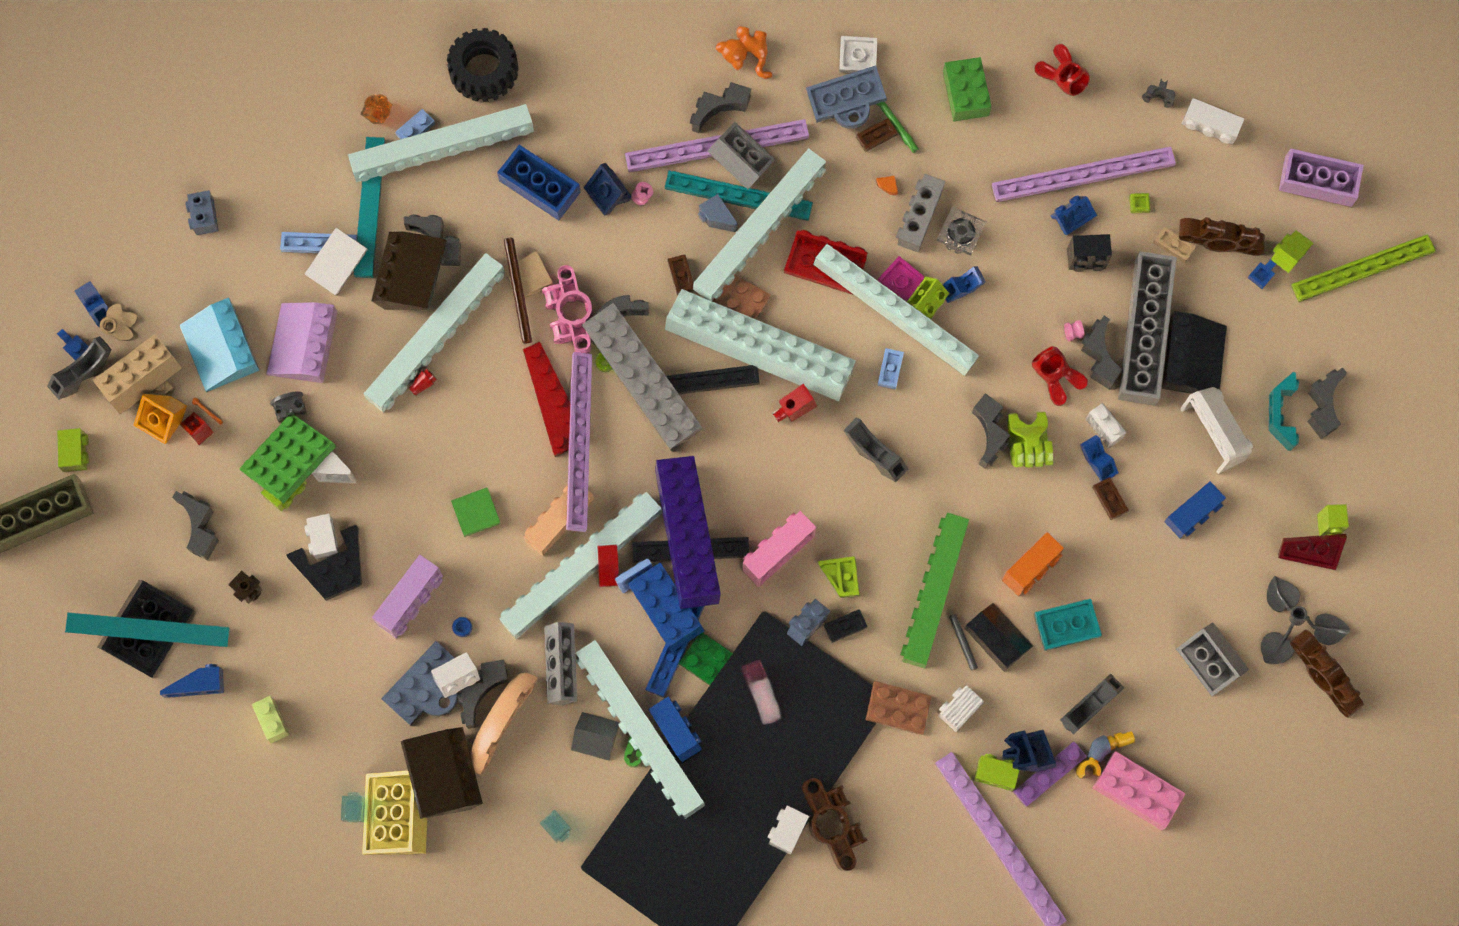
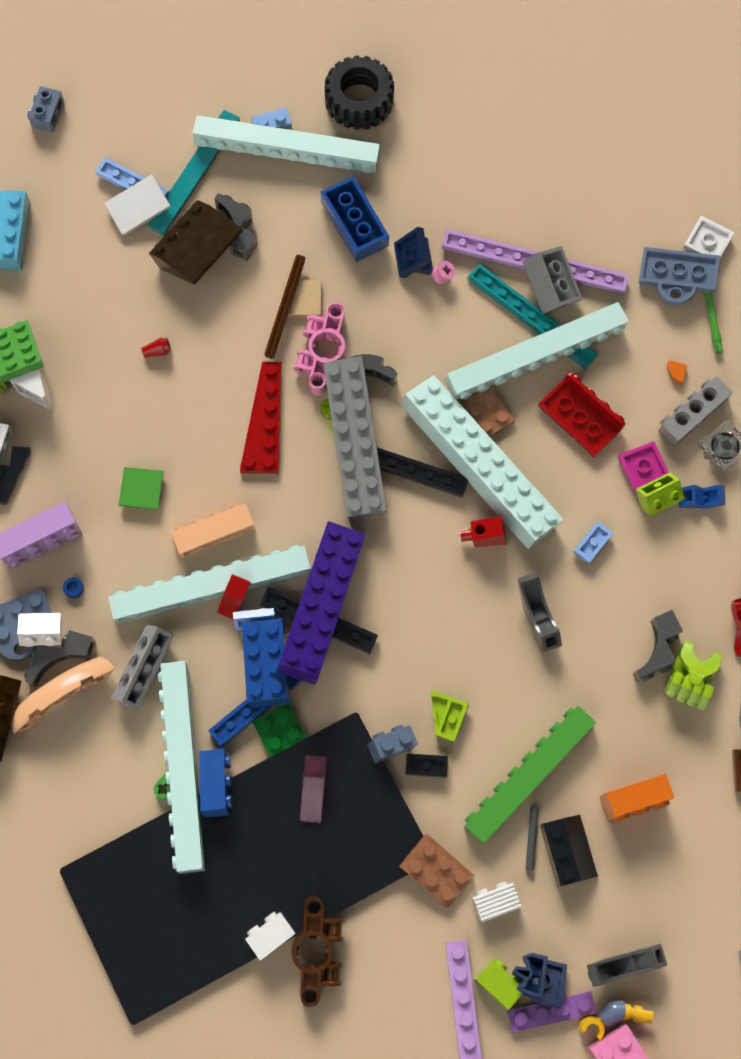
camera: 25 degrees right, 0 degrees up
lavender slope [267,302,338,383] -> none
dark grey piece [270,391,307,422] -> none
clear orange brick [360,94,393,124] -> none
light aqua brick [364,253,505,413] -> none
clear light blue brick [540,809,572,843] -> none
lavender plate [566,352,592,532] -> none
dark grey slope [571,712,620,761] -> none
reddish brown plate [667,254,695,295] -> none
dark grey arch [690,82,752,133] -> none
sand blue slope [698,194,738,232] -> none
orange animal [716,26,772,79] -> none
bright pink brick [743,511,816,588] -> none
light aqua brick [813,244,979,376] -> none
reddish brown plate [856,118,898,152] -> none
teal plate [1034,599,1102,651] -> none

